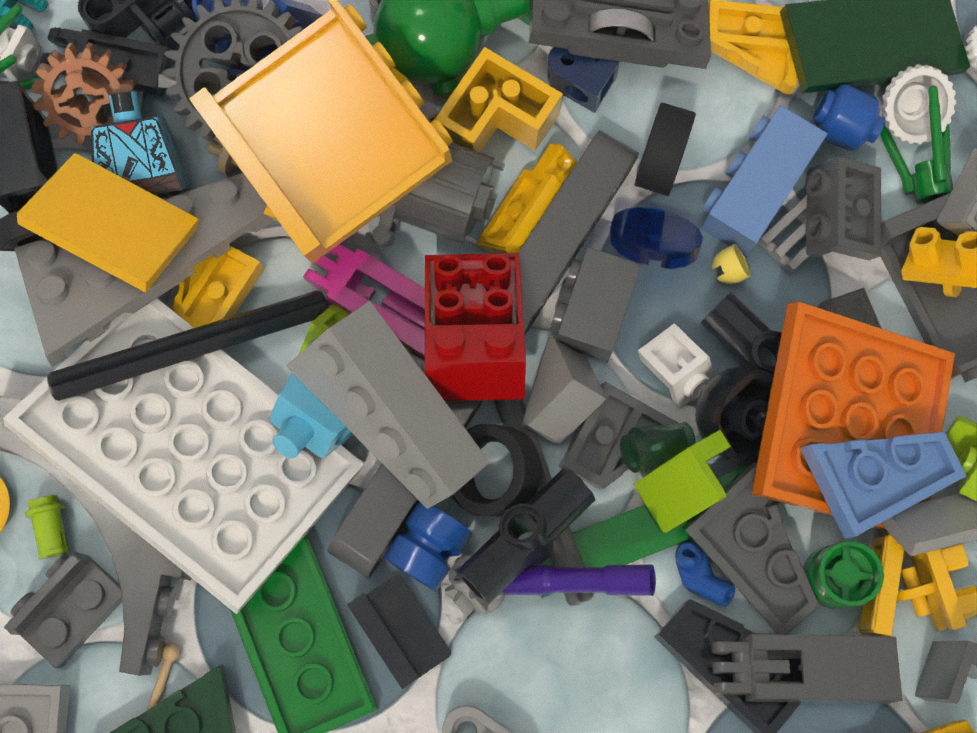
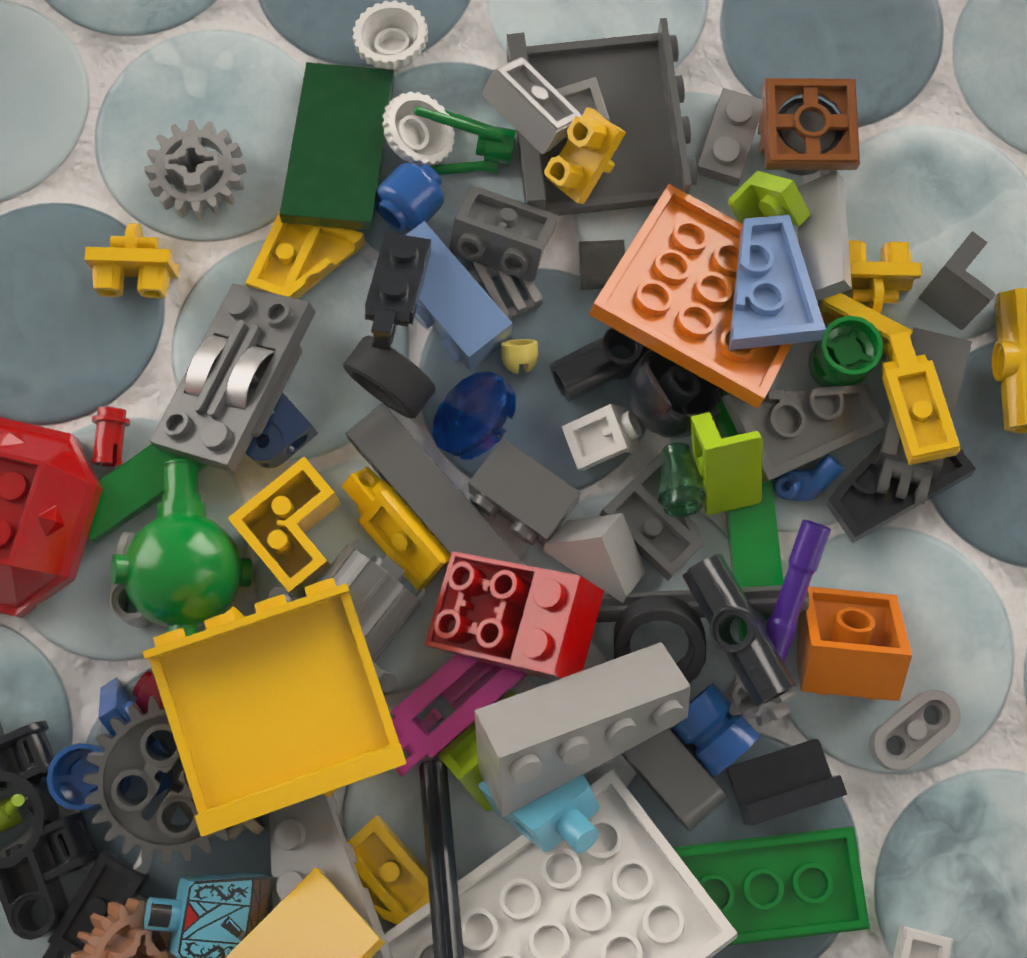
camera: 70 degrees left, 0 degrees up
none -> black hinge [365,232,431,350]
none -> orange slope [796,586,912,701]
none -> yellow hinge [881,331,960,465]

